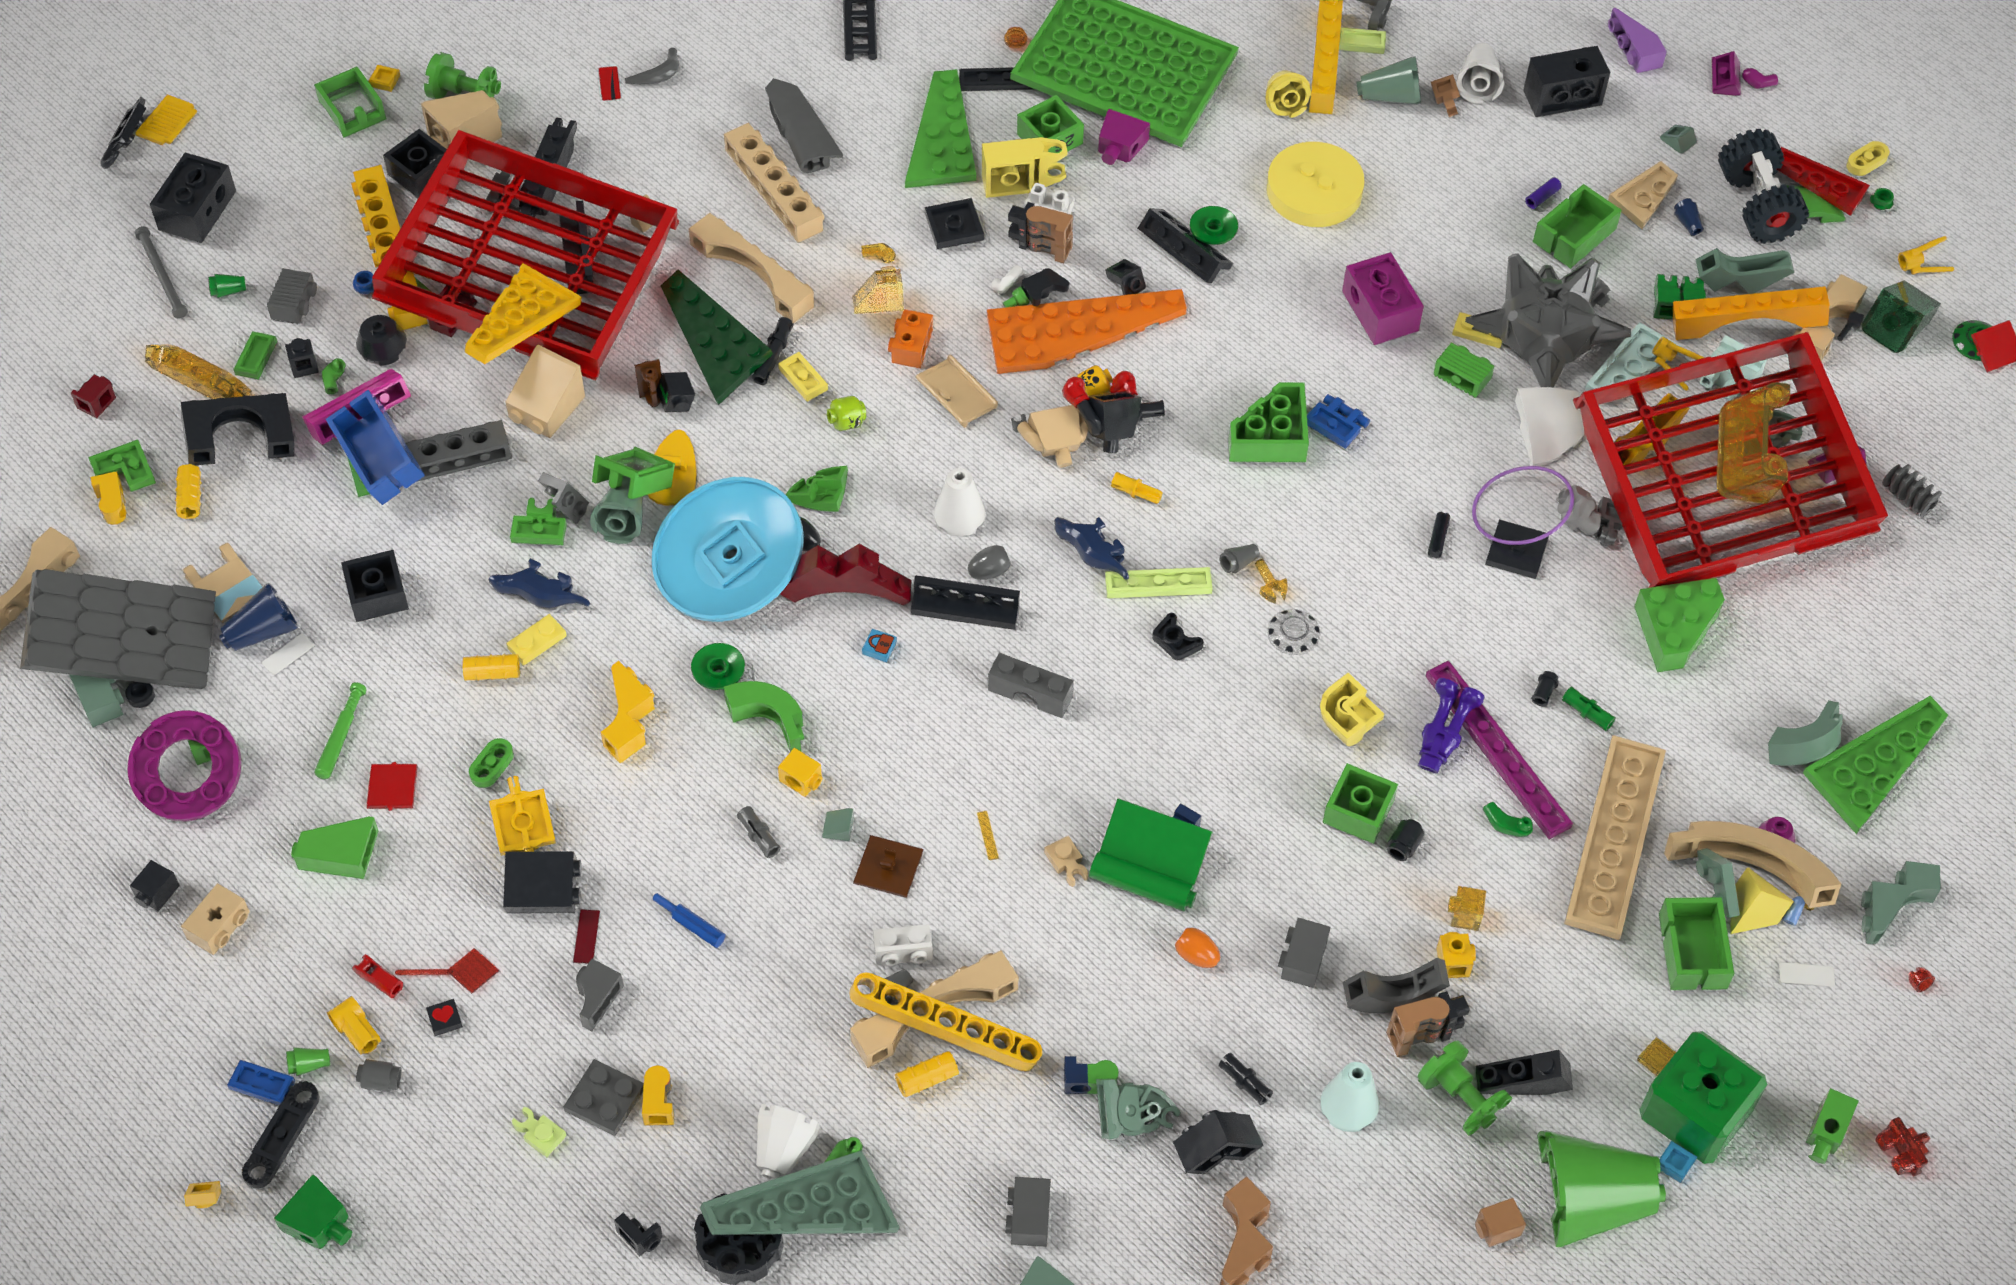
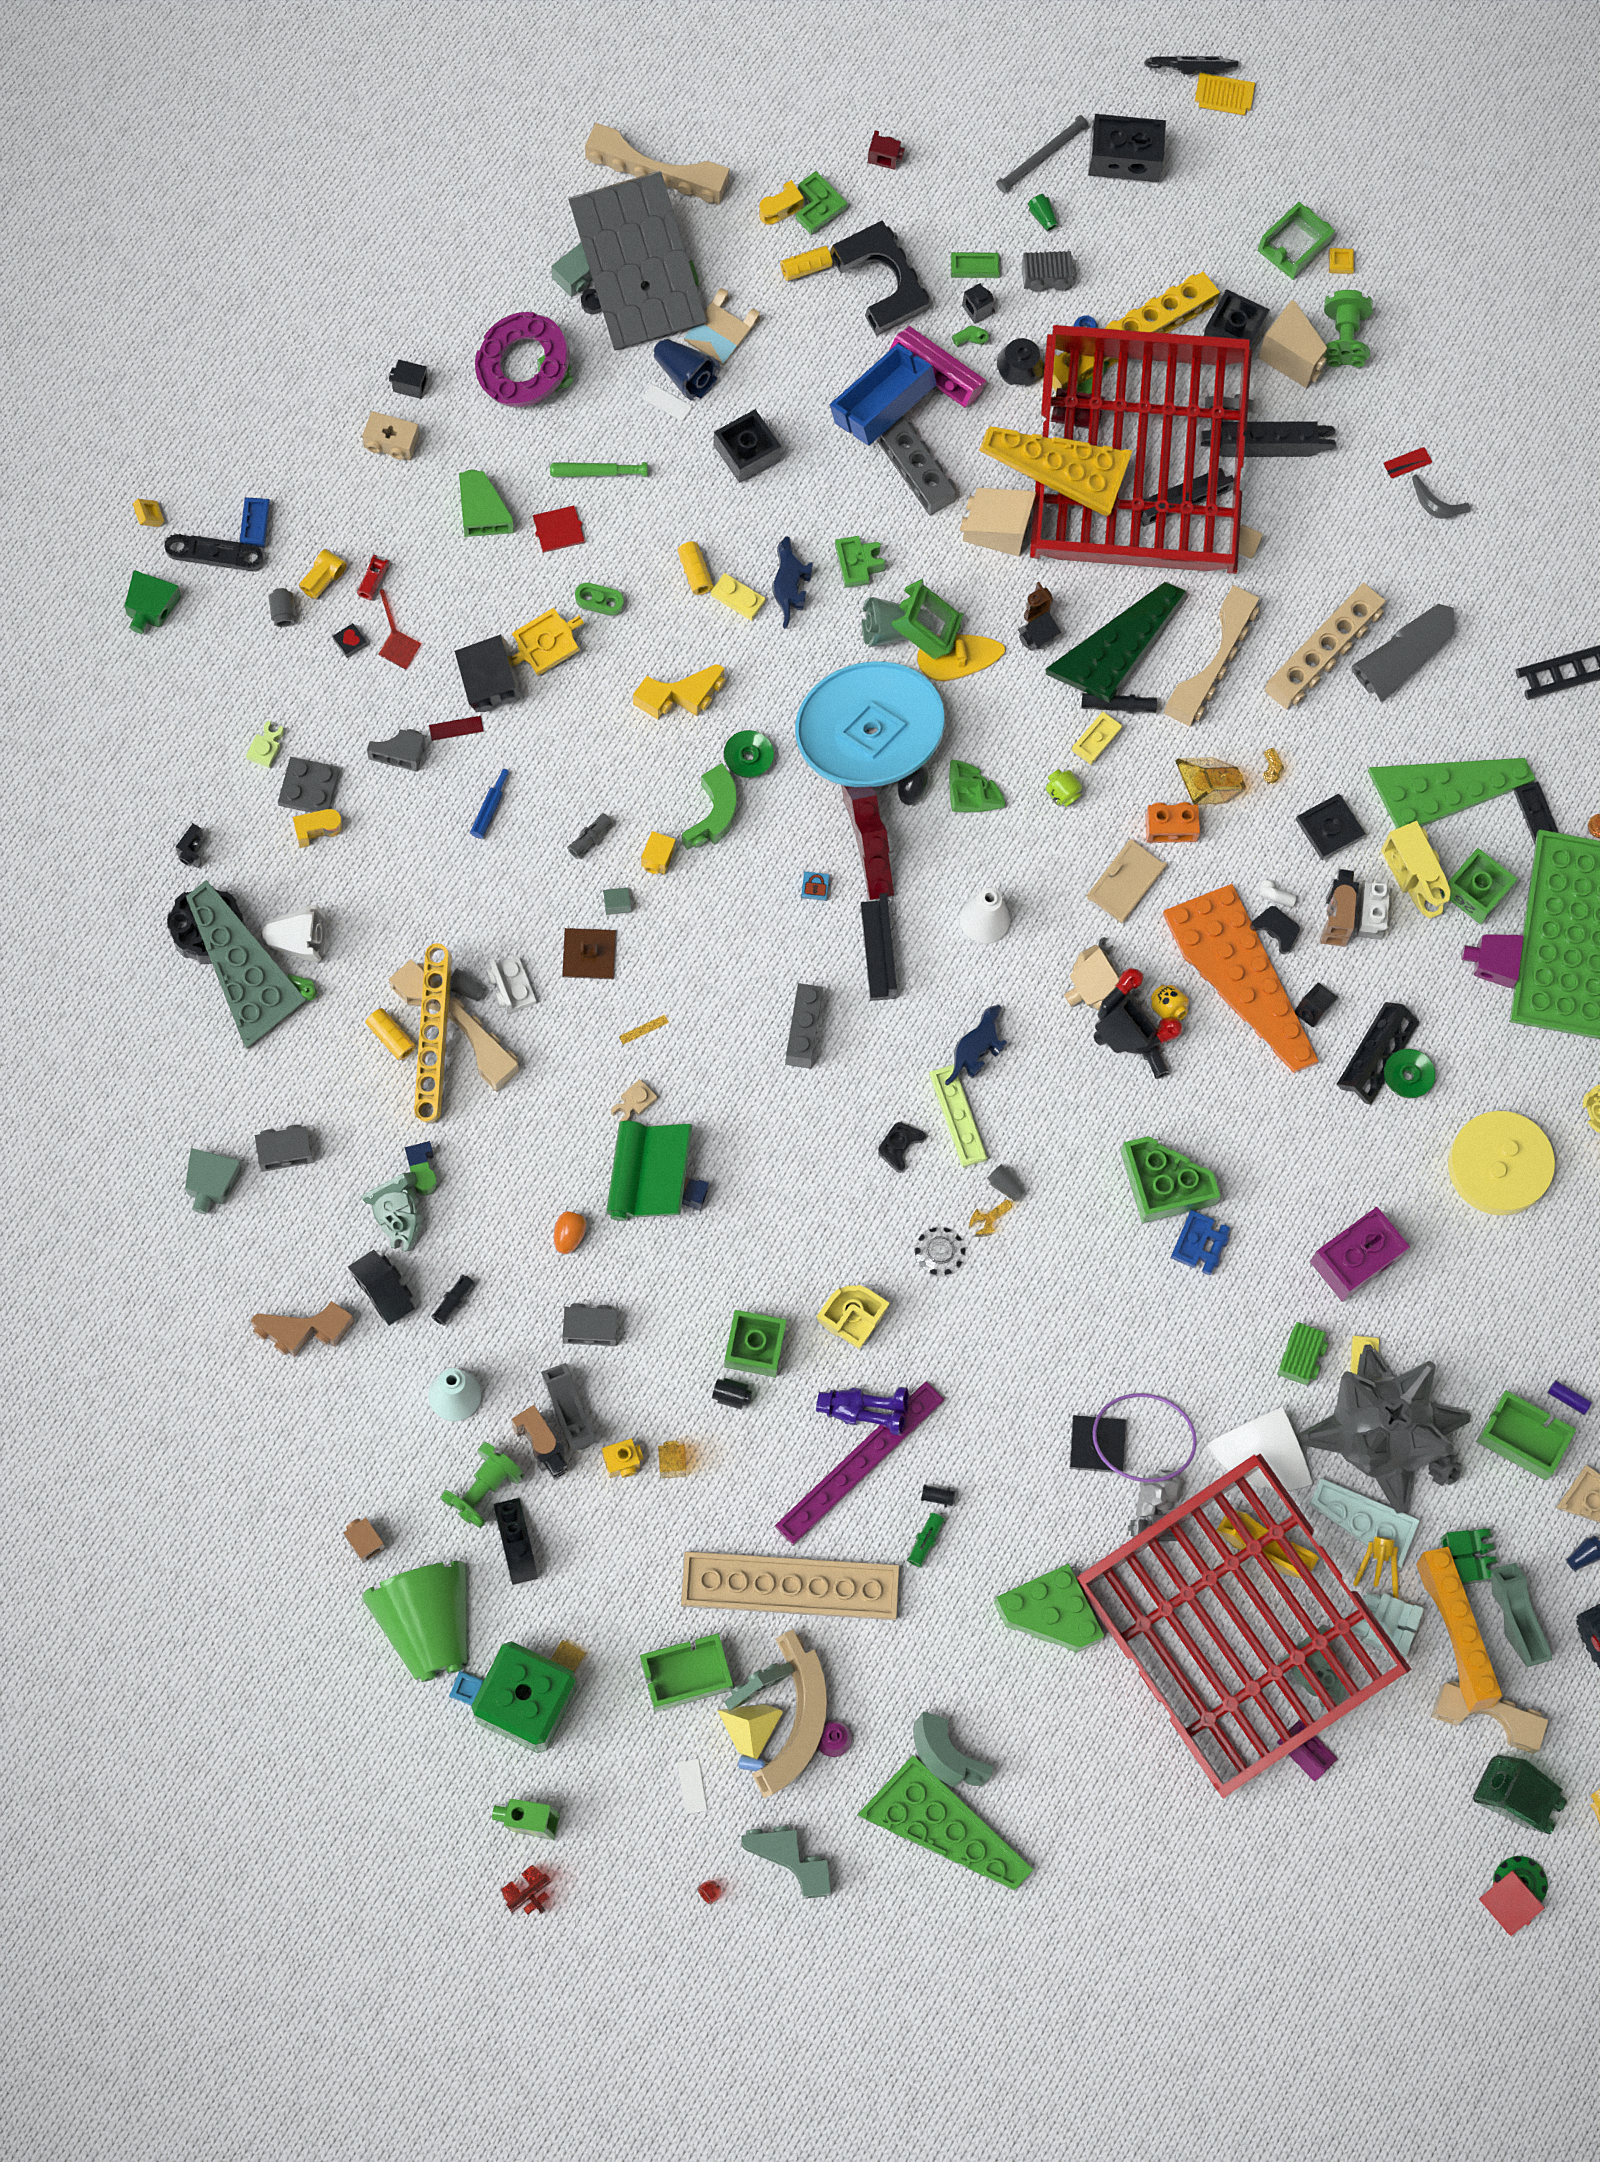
camera: 70 degrees right, 15 degrees up
clear yellow brick [145,344,252,399] -> none
bright green cone [286,1047,330,1076] -> none
dark grey bracket [538,472,589,524] -> none
dark grey animal [967,545,1011,580] -> none
bright green piece [1002,287,1030,308] -> none
yellow axle [1111,472,1163,504] -> none
black axle [1428,511,1451,558] -> none
green arm [1482,802,1533,837] -> none
clear yellow windscreen [1716,382,1790,504] -> none
black hand [1837,311,1864,341] -> none
dark grey piece [1882,464,1942,518] -> none

